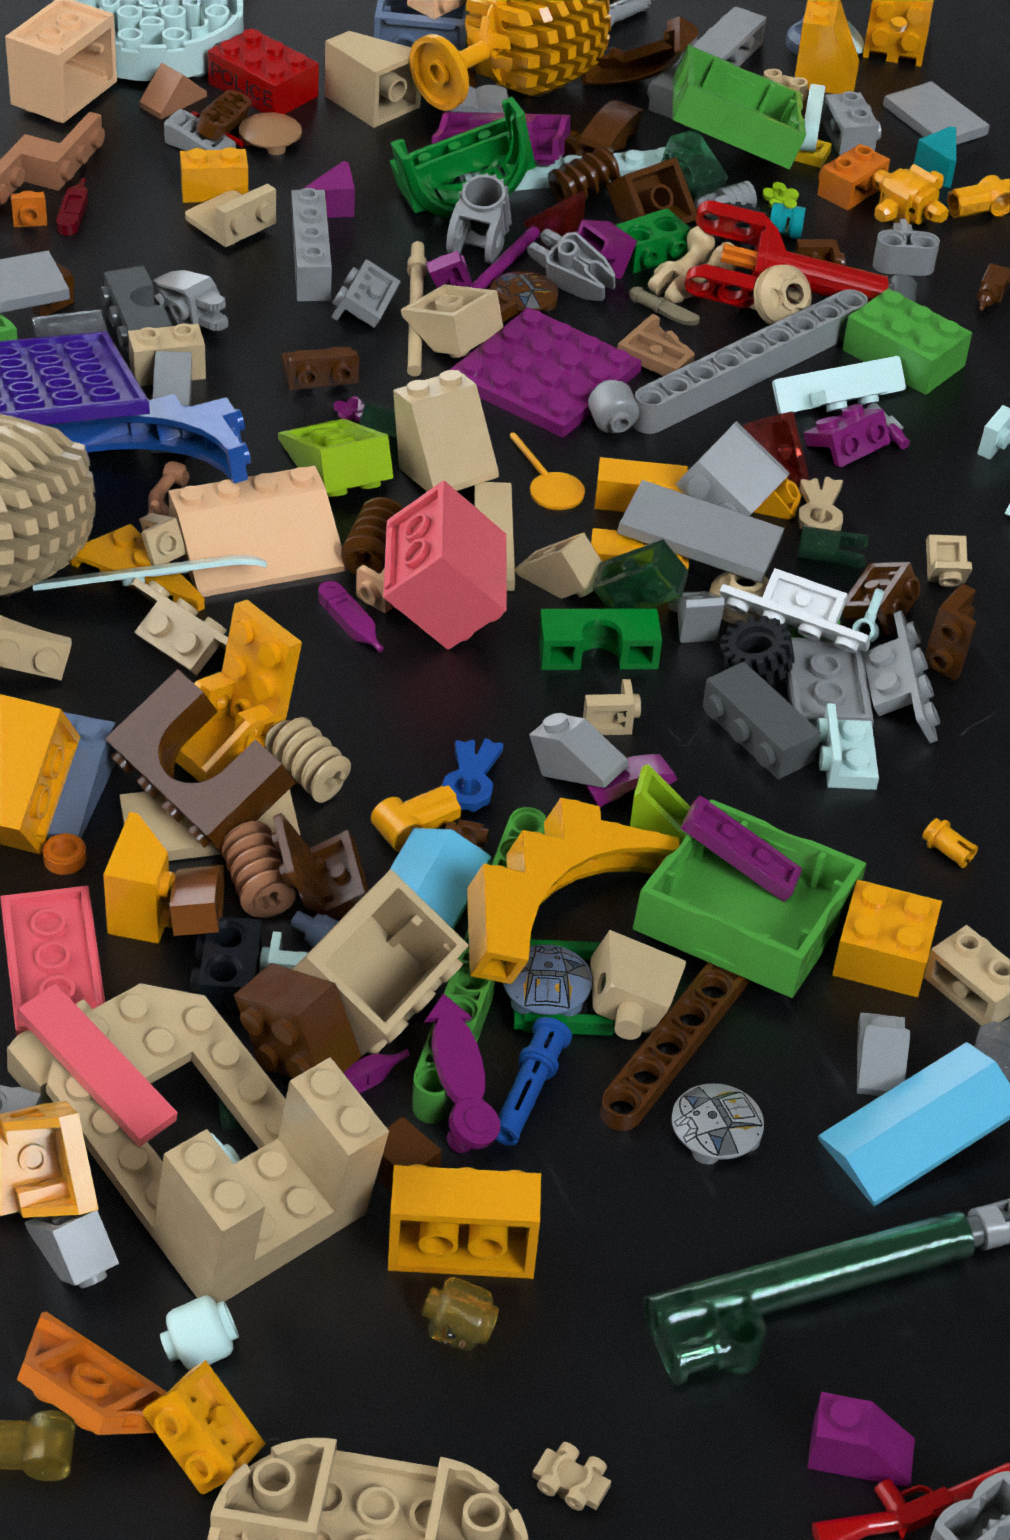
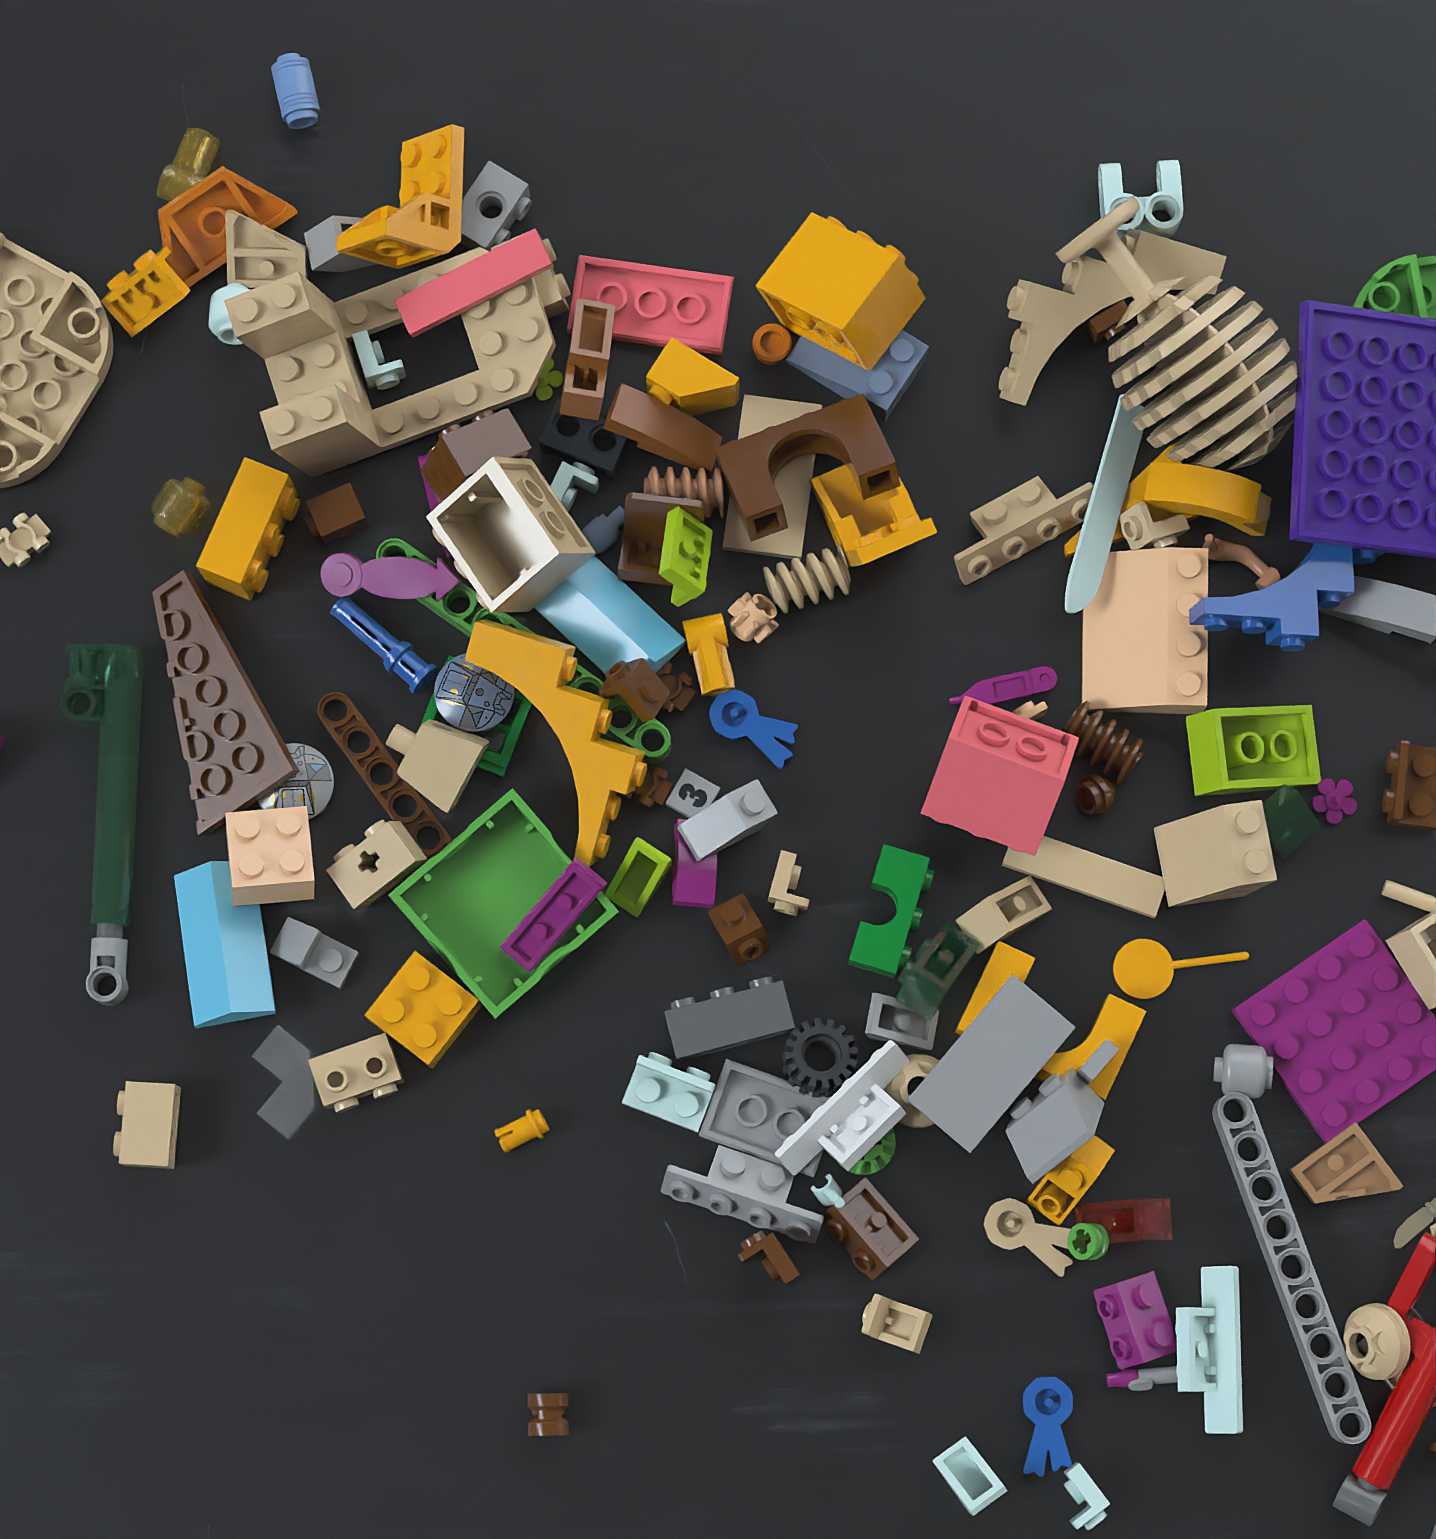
camera: 115 degrees right, 35 degrees up
clear green hinge [797,525,869,568] -> none
bright green brick [842,288,972,395] -> none
none -> wing [152,570,300,836]
none -> tan wing [225,210,308,288]
none -> light nougat brick [225,806,315,906]
none -> tan brick [326,820,428,909]
none -> dark orange slope [559,298,616,421]
none -> reddish brown bracket [599,657,670,722]
none -> lime bracket [659,506,713,607]
none -> light grey tile [666,768,720,818]
none -> reddish brown bracket [708,893,771,966]
none -> light nougat gear [728,592,779,643]
none -> blue piece [1023,1377,1073,1477]
none -> bright green bush [1067,1223,1109,1260]
none -> light grey tile [1076,1039,1119,1084]
none -> light orange arch [1143,462,1272,536]

